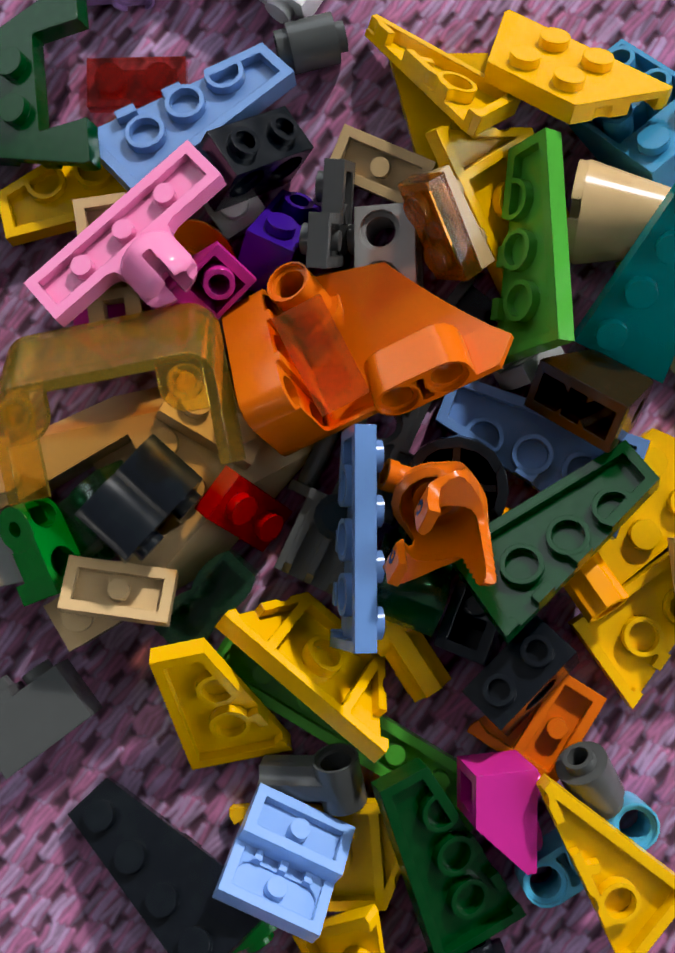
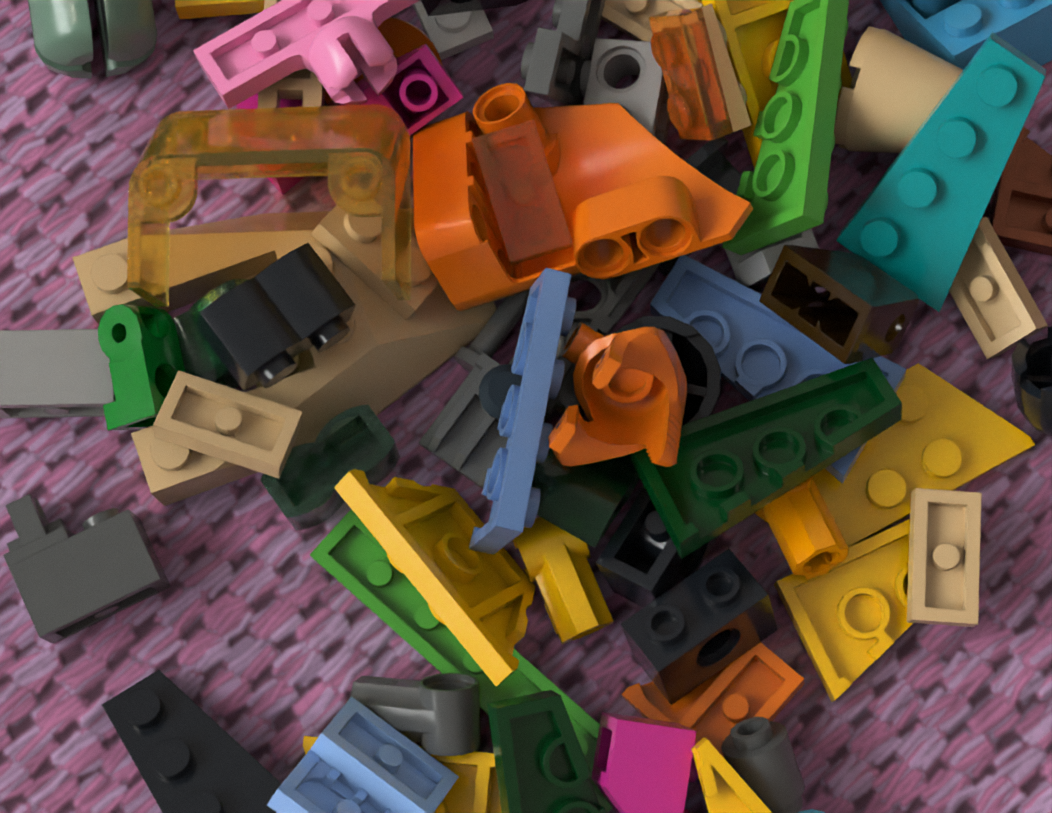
camera: 10 degrees right, 10 degrees down
yellow wing [149,637,292,770] -> none
red plate [194,465,292,552] -> none
dark purple slope [238,189,322,292] -> none

